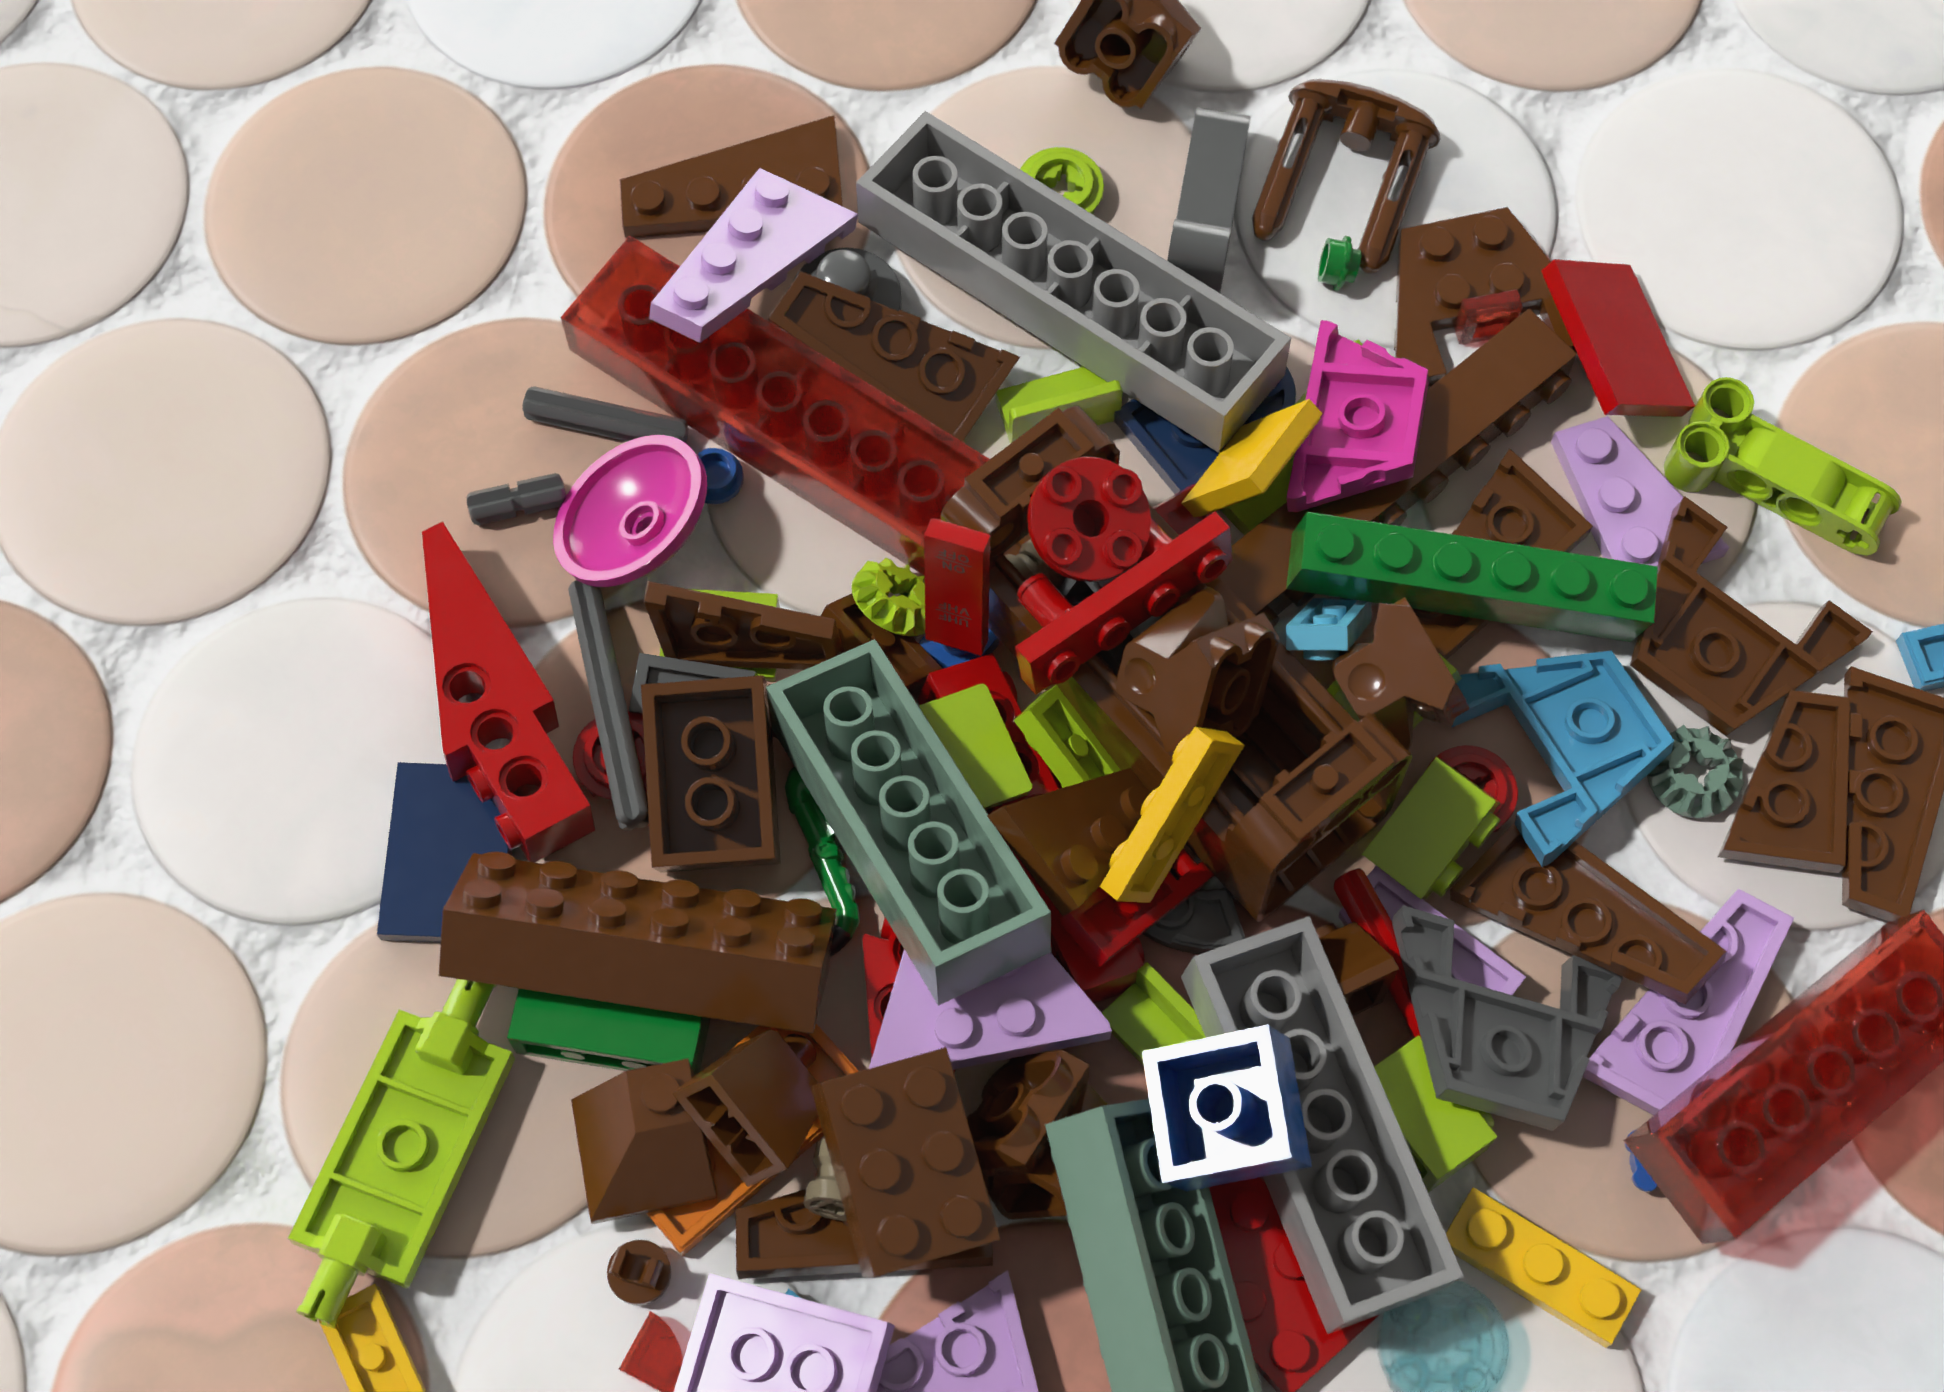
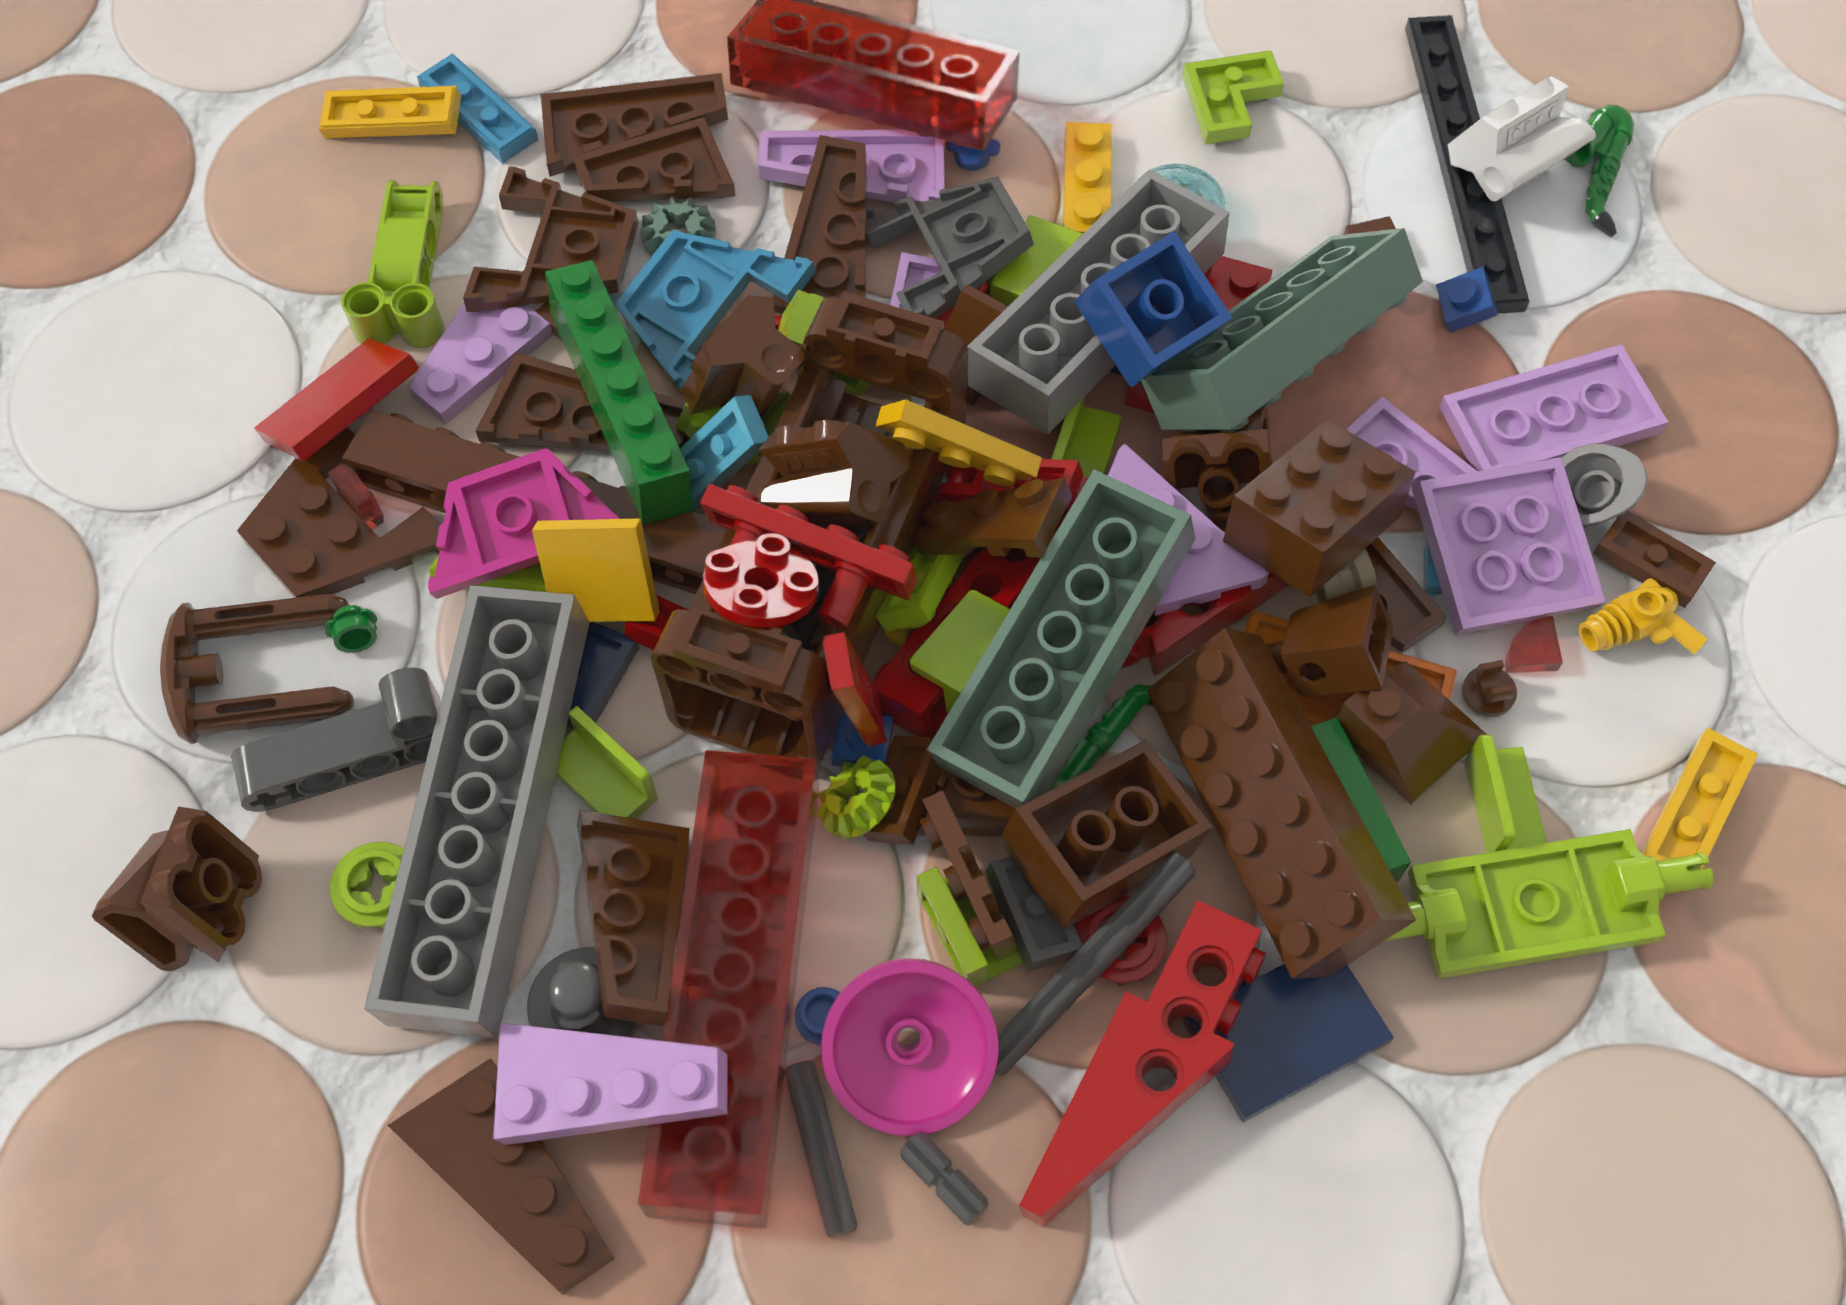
camera: 120 degrees left, 5 degrees down
none -> lime panel [1465,734,1547,853]

